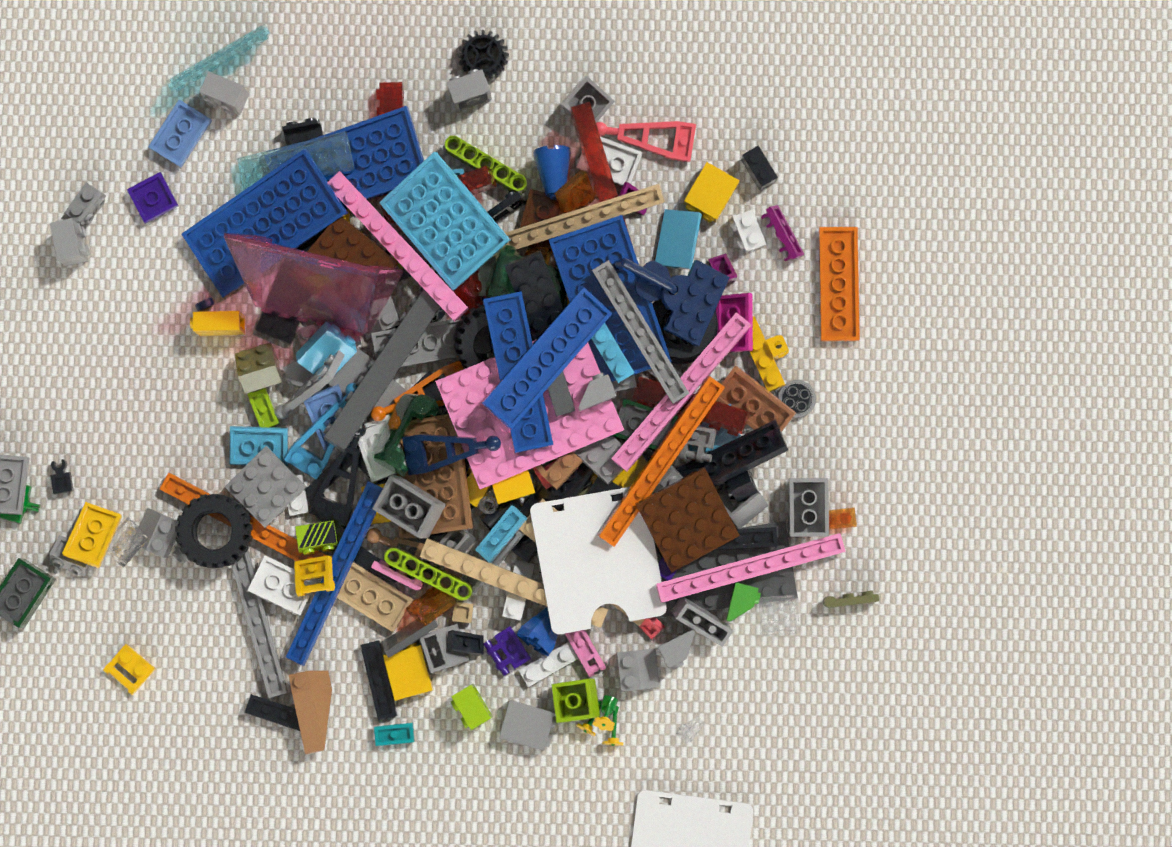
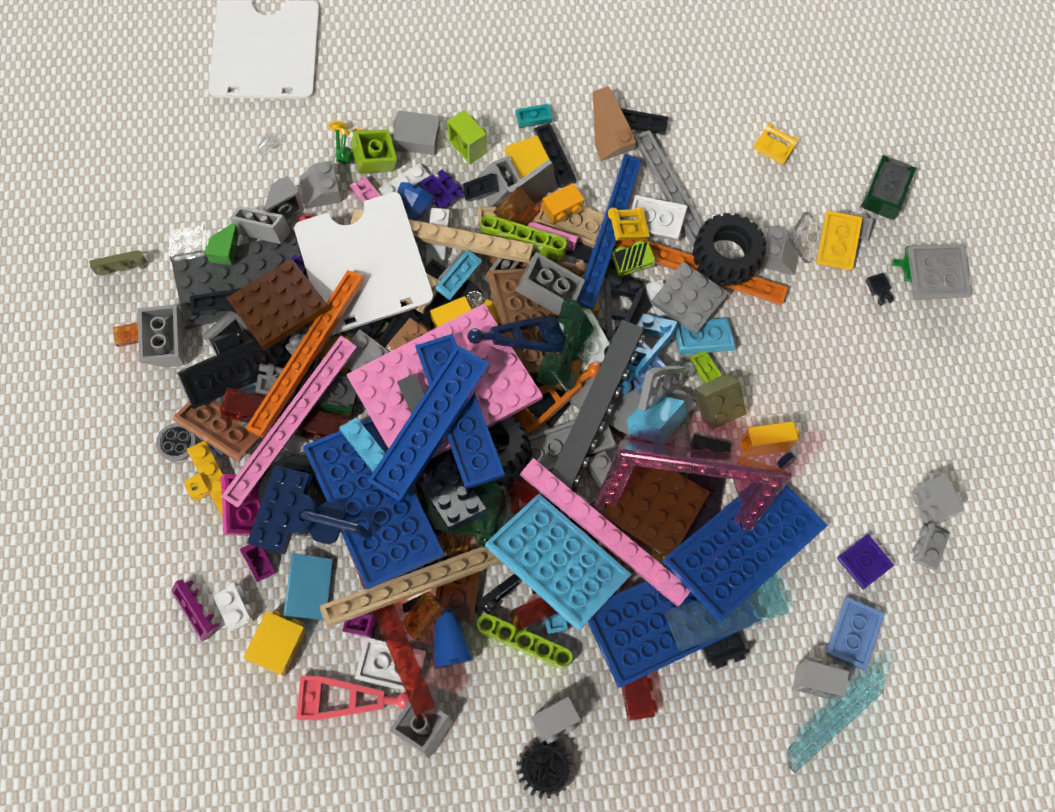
camera: 165 degrees right, 15 degrees down
light grey slope [578,373,617,411] -> none
light grey plate [592,260,689,403] -> none
bright pink plate [656,533,846,603] -> none
black brick [741,145,778,191] -> none
orange plate [819,227,860,341] -> none
none -> light orange brick [541,183,585,224]

